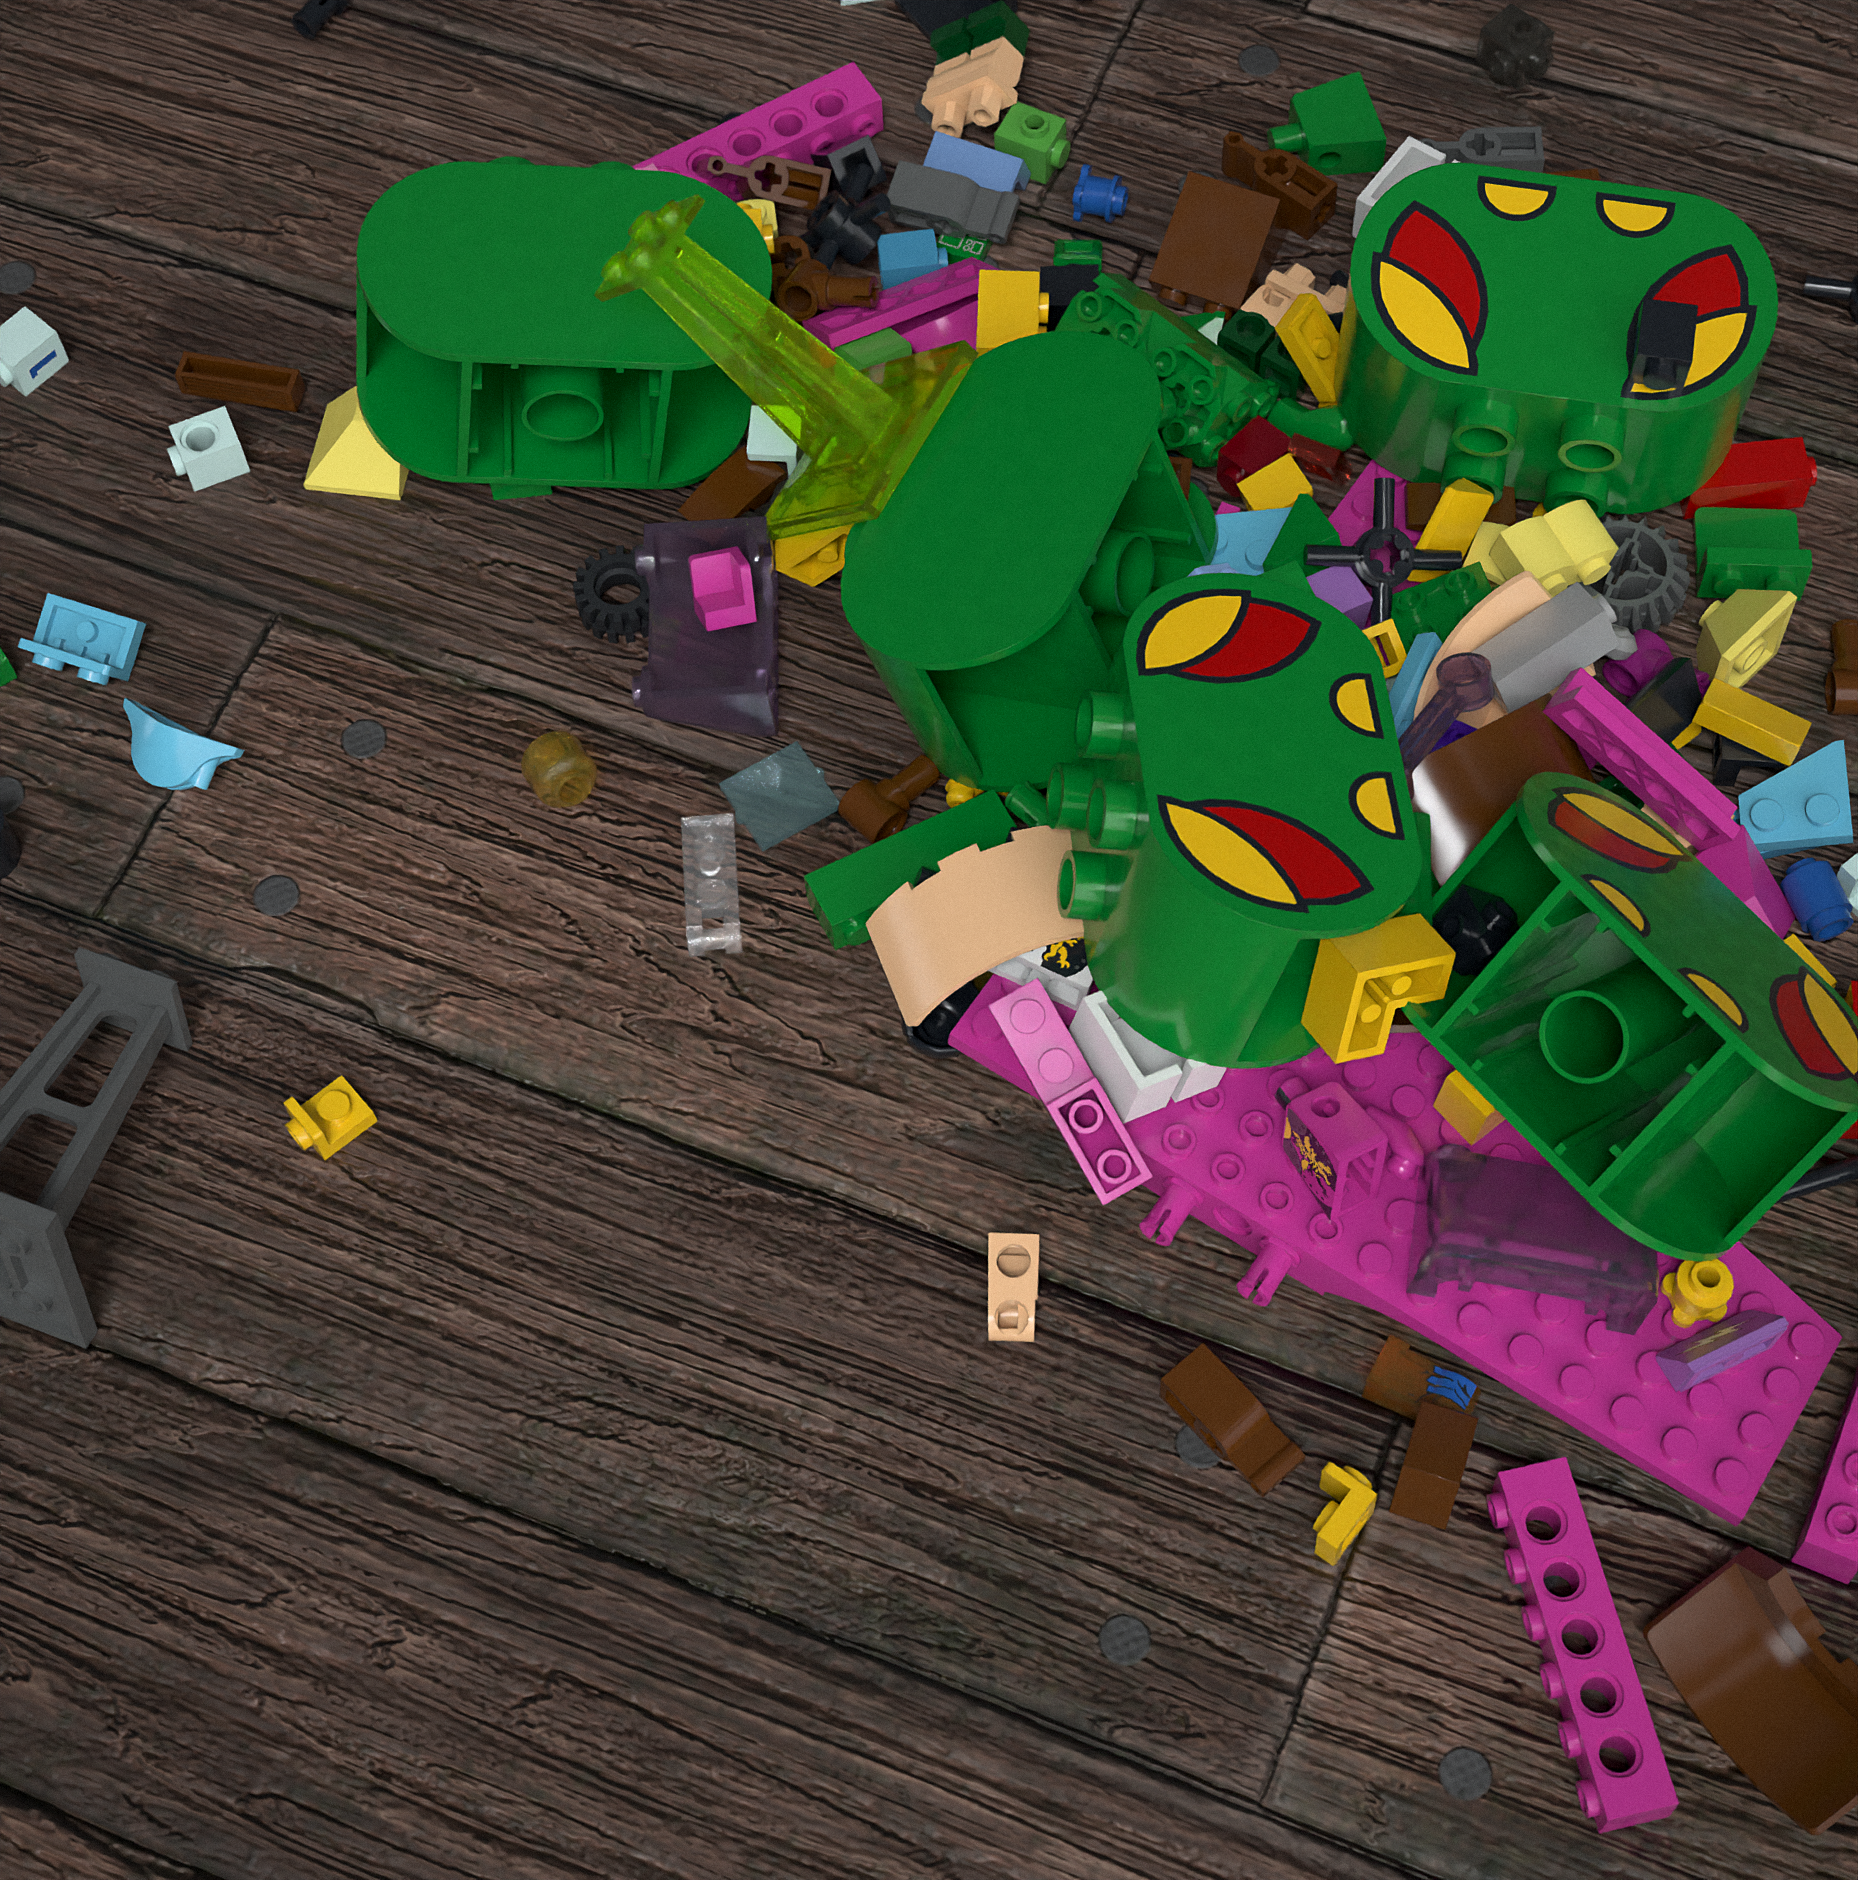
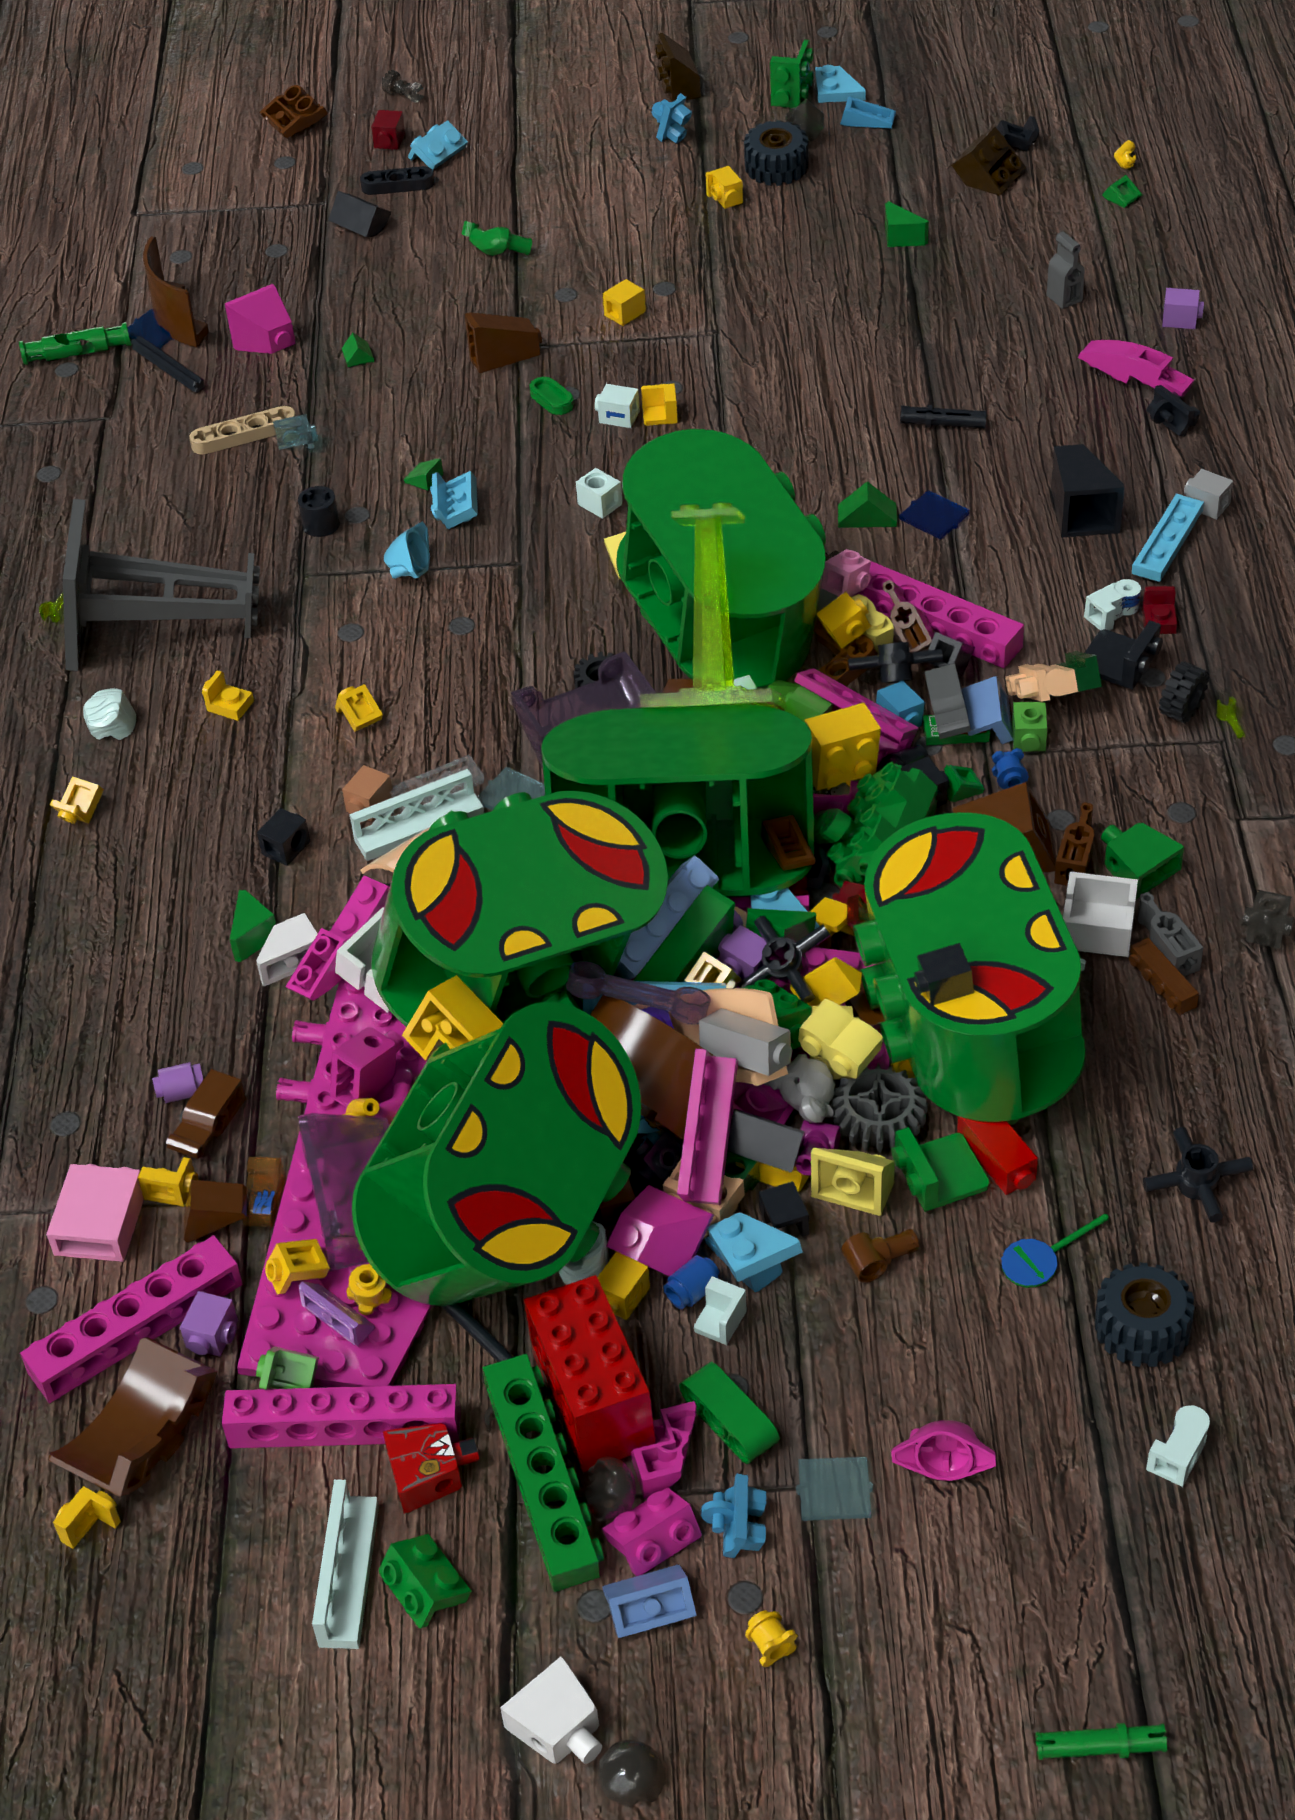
camera: 65 degrees right, 15 degrees down
clear yellow head [521,731,598,808] -> none
dark pink panel [688,546,757,632] -> none
reddish brown pin [776,259,879,321] -> none
light nougat leg [988,1233,1040,1342] -> none
yellow slope [1692,678,1812,767] -> none
none -> bright pink brick [46,1164,144,1262]
none -> yellow bracket [50,776,104,824]
none -> light aqua hair [83,688,136,740]
none -> medium lavender brick [152,1062,204,1104]
none -> medium lavender brick [180,1291,238,1357]
none -> green slope [230,890,276,962]
none -> white slope [256,913,317,987]
none -> bright green bracket [256,1346,319,1390]
none -> black brick [257,808,311,866]
none -> yellow bracket [265,1239,330,1295]
none -> yellow bracket [335,684,383,732]
none -> yellow arm [337,1098,380,1134]
none -> nougat brick [342,765,394,822]
none -> light aqua fence [350,769,484,861]
none -> yellow panel [641,383,678,426]
none -> green slope [838,481,897,528]
none -> clear blue piece [899,490,970,540]

